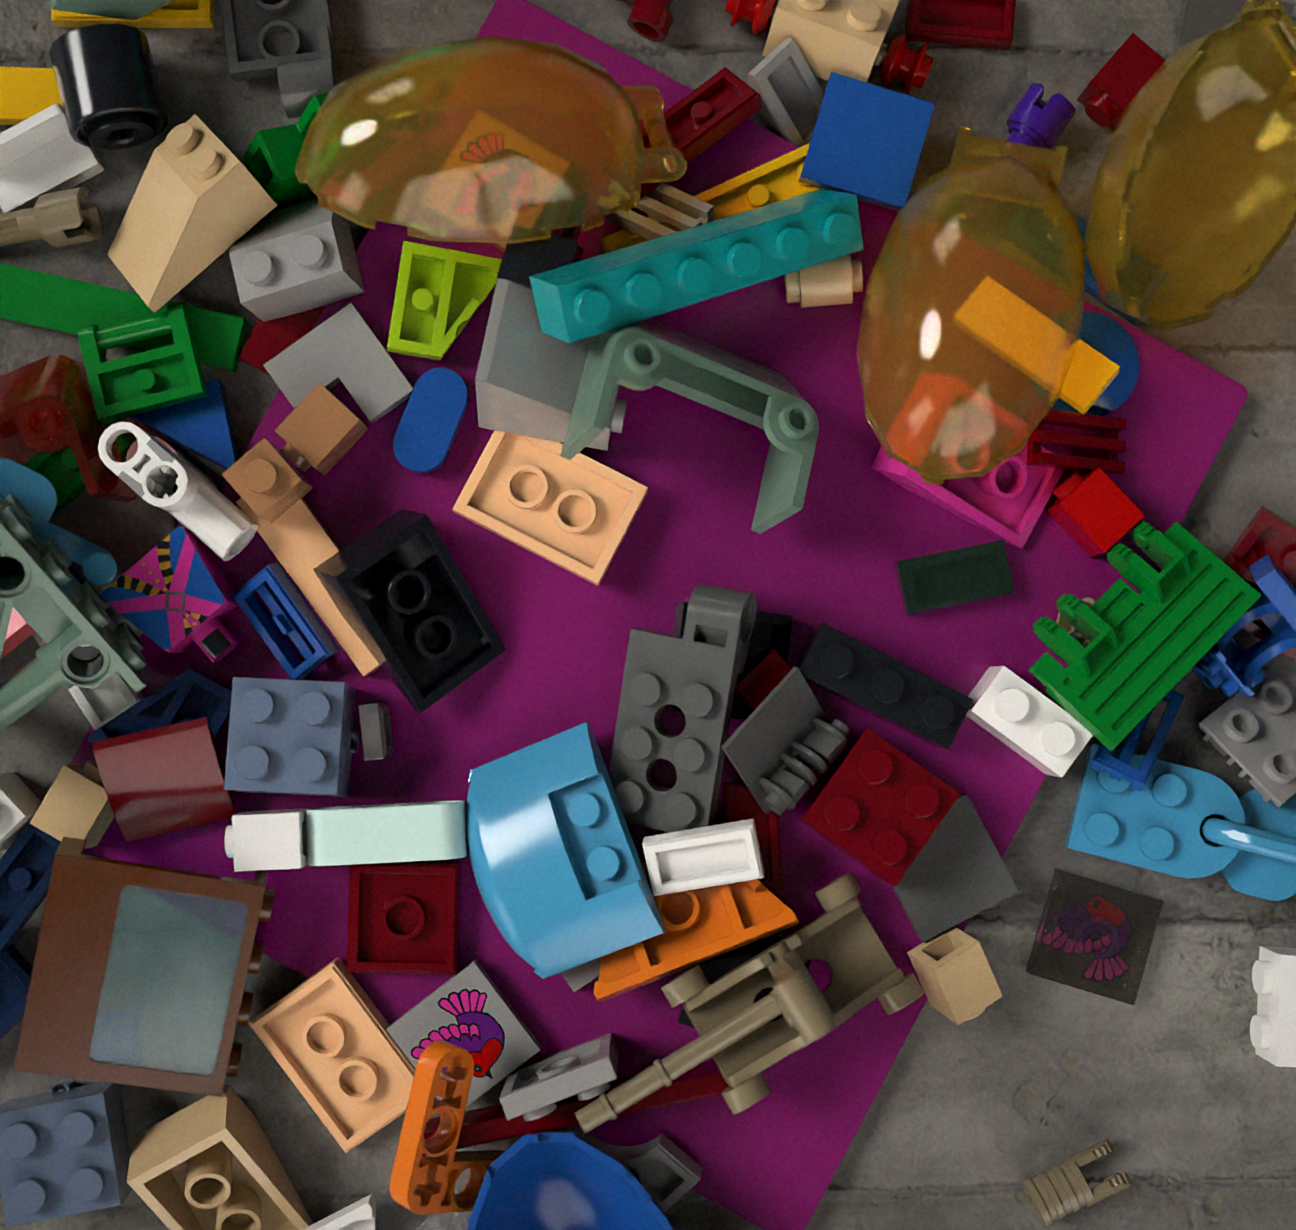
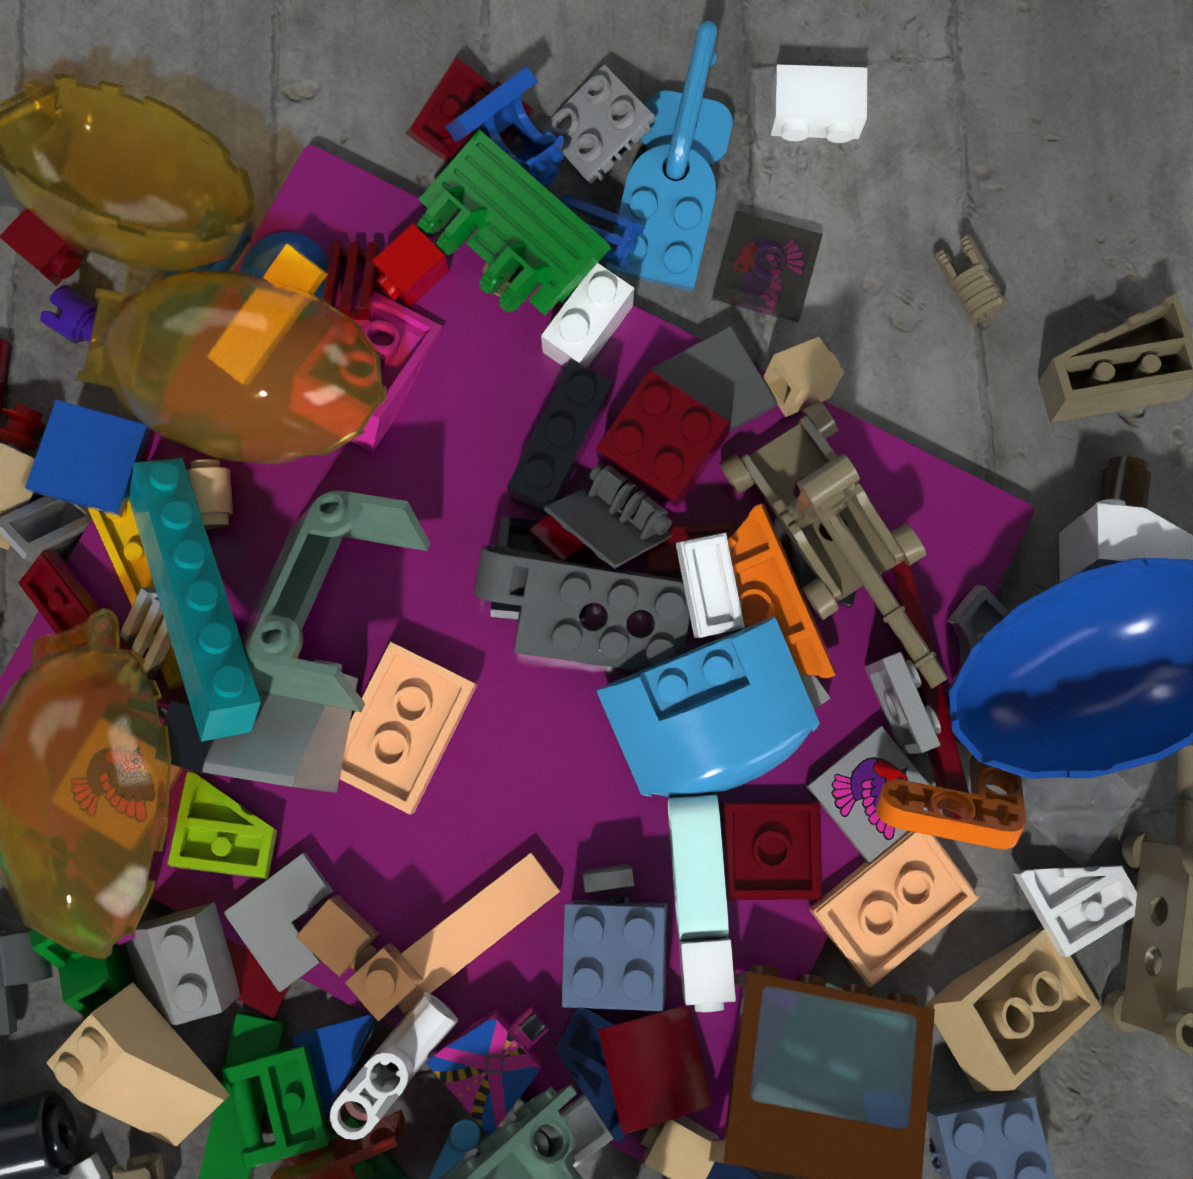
camera: 90 degrees left, 5 degrees down
blue tile [232,562,340,680] -> none
black slope [313,509,506,714] -> none
blue tile [393,368,469,474] -> none
clear green tile [895,540,1015,615] -> none

